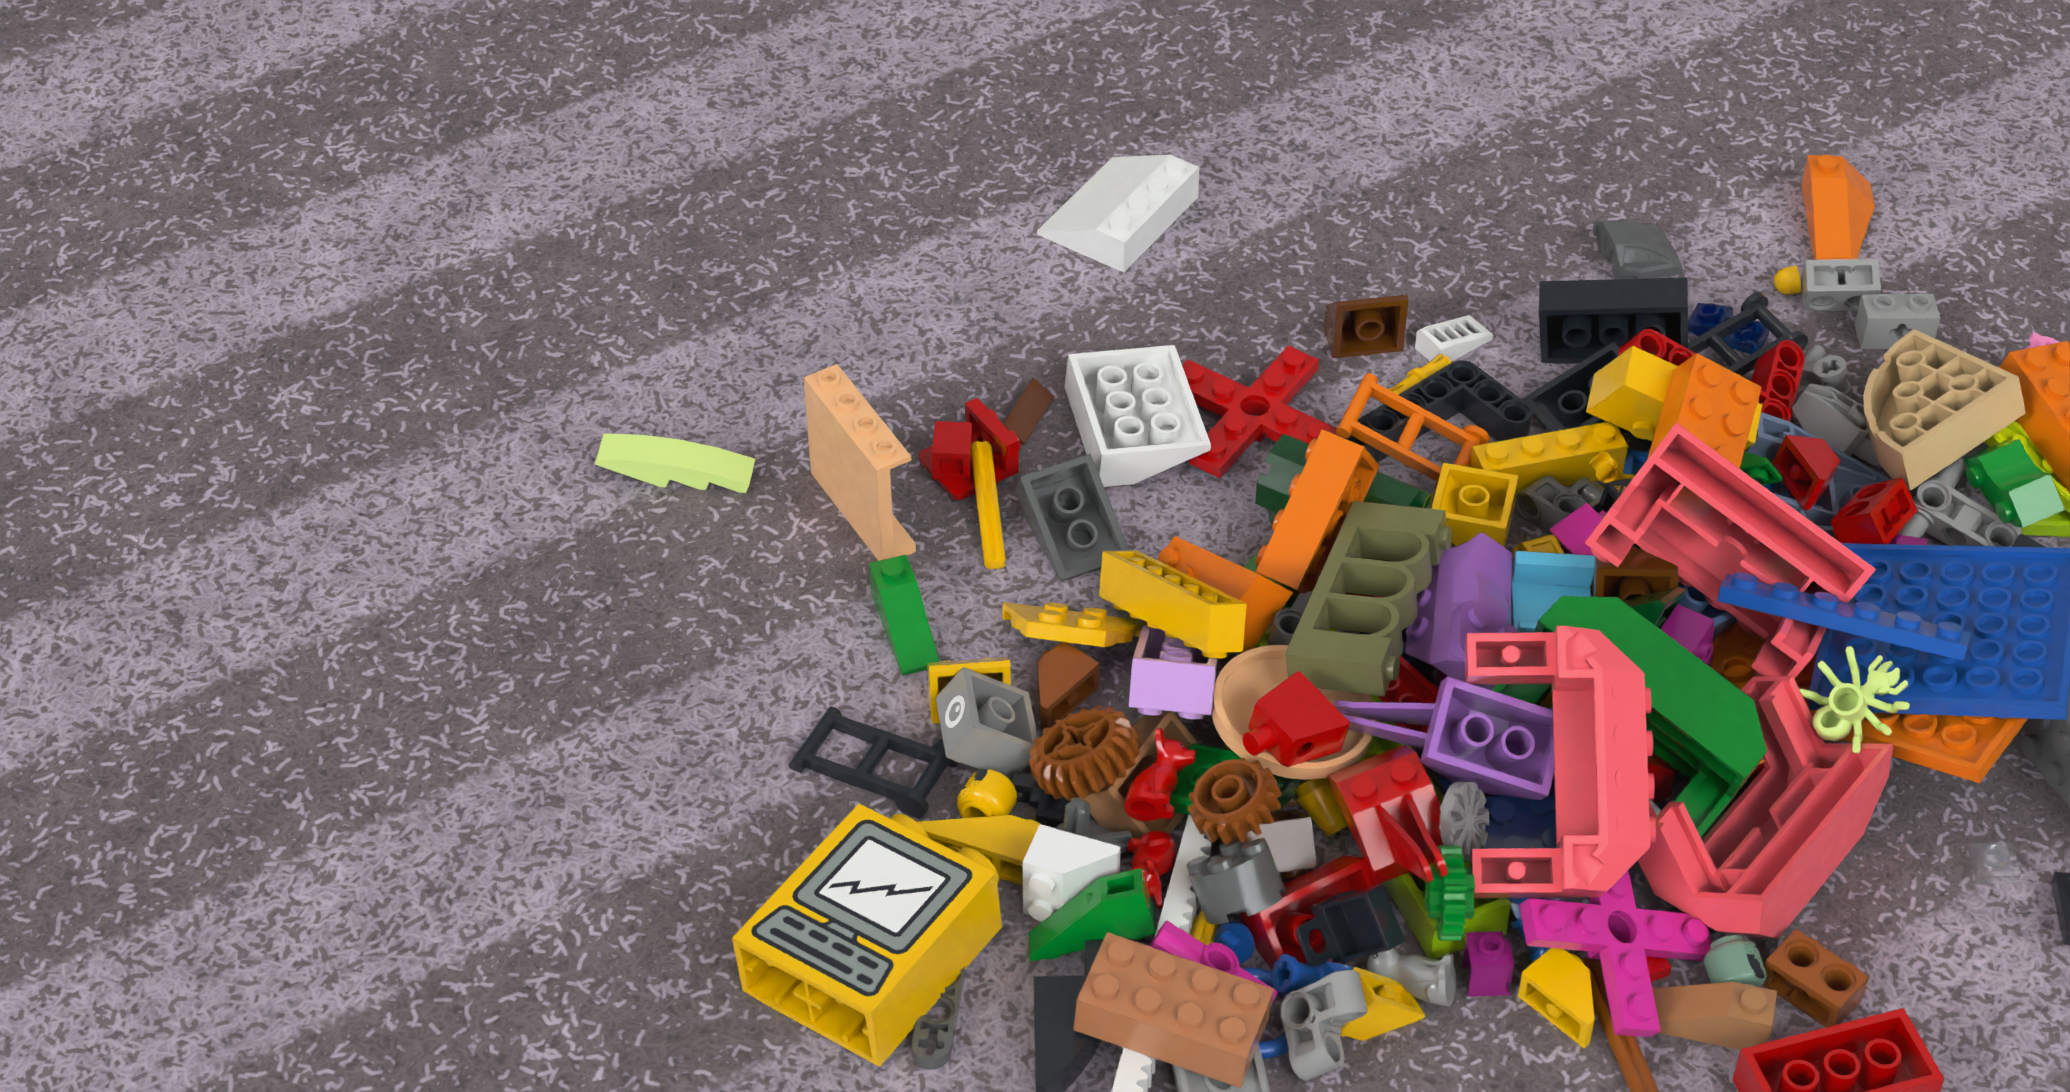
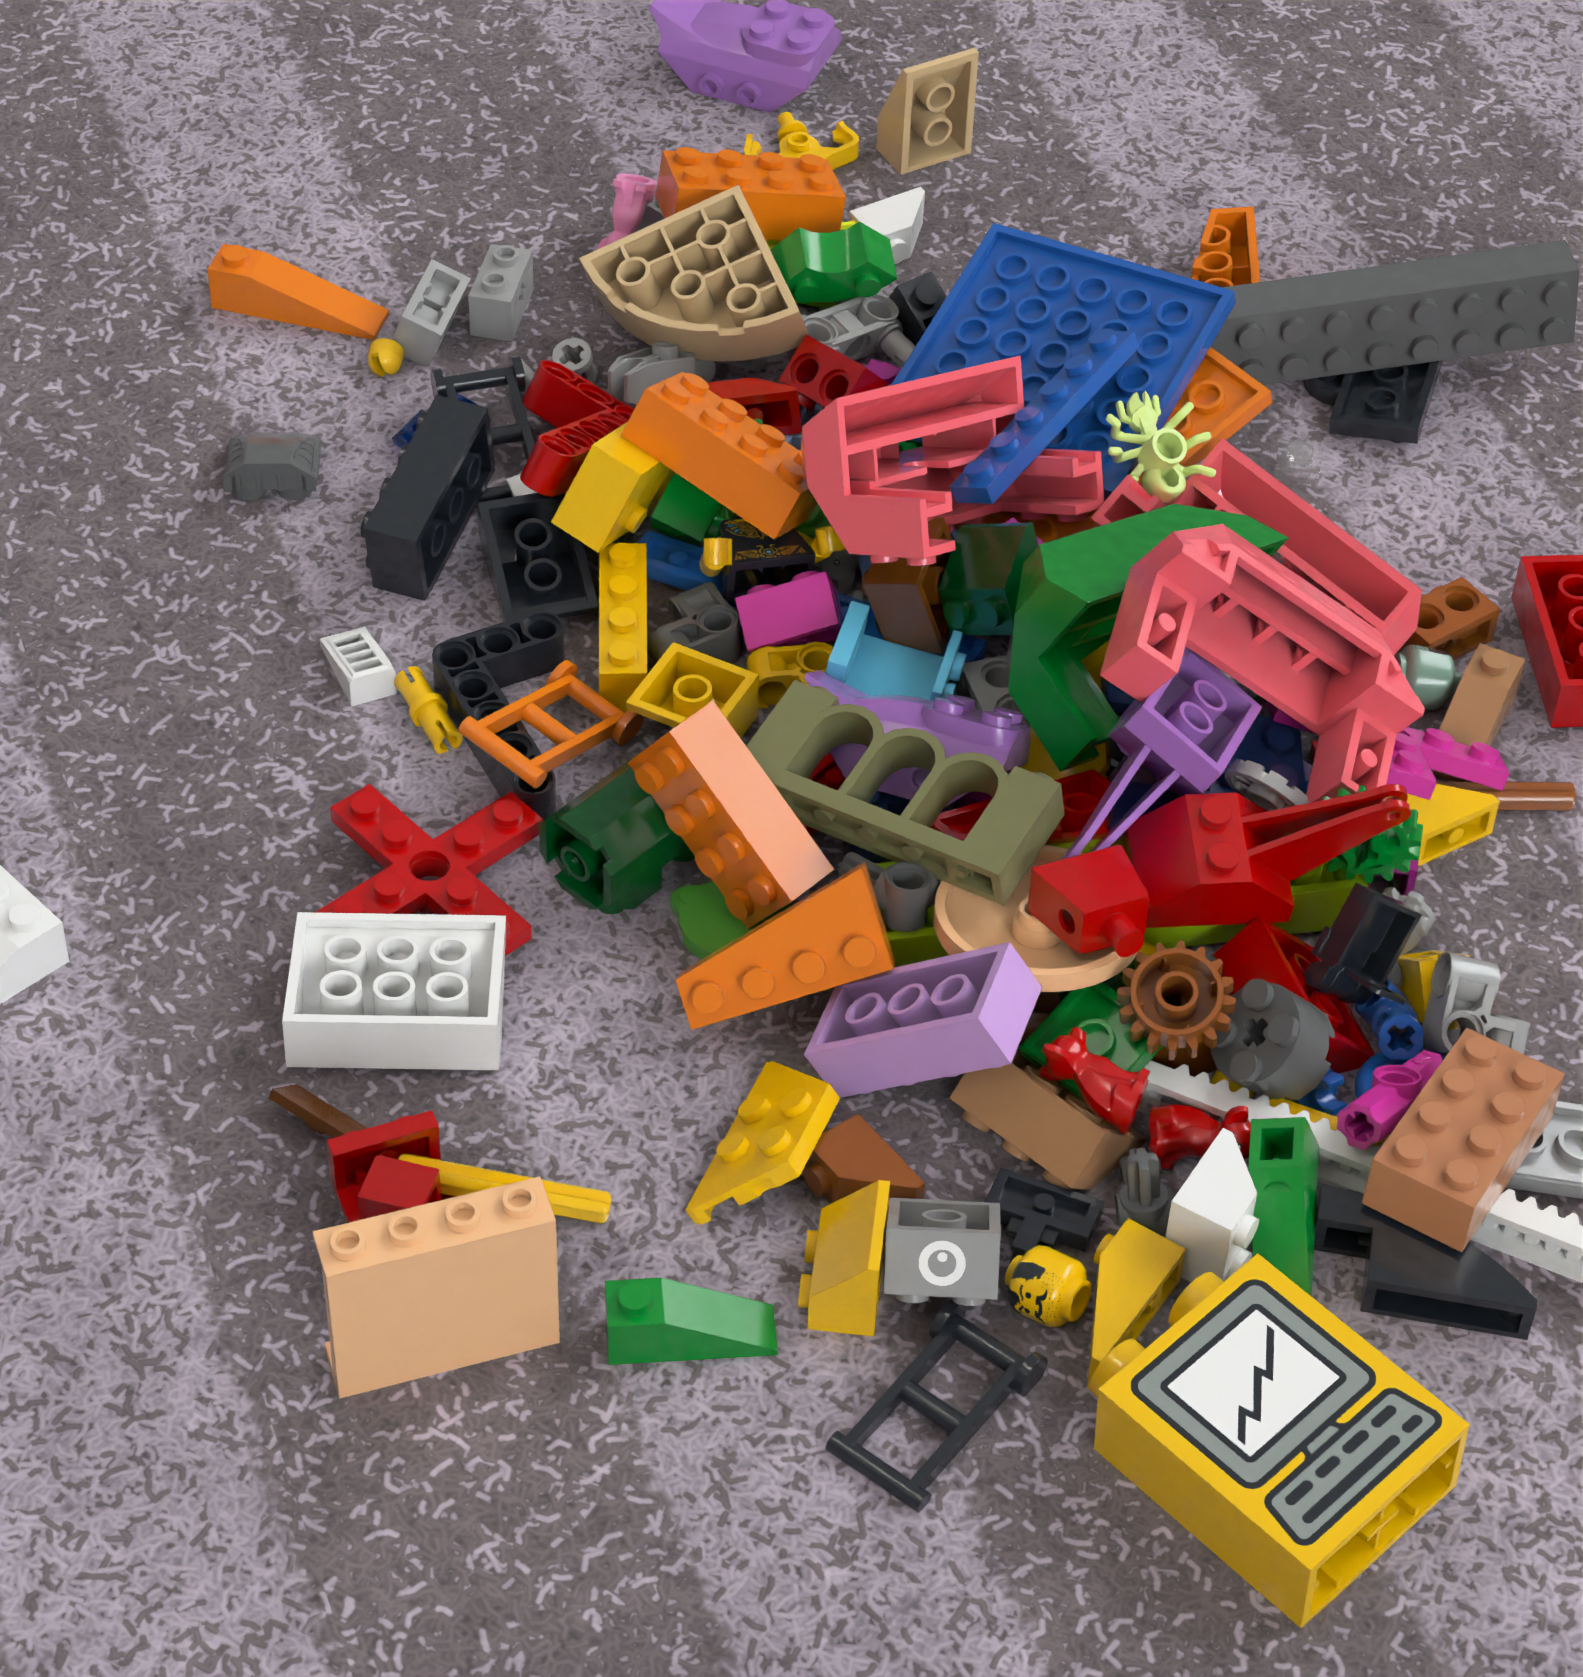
camera: 80 degrees left, 0 degrees up
yellowish green slope [595,433,755,493] -> none
dark grey slope [1015,454,1129,582] -> none
dark orange gear [1029,705,1140,801] -> none
yellow brick [1099,550,1247,659] -> none
reddish brown slope [1324,295,1409,358] -> none

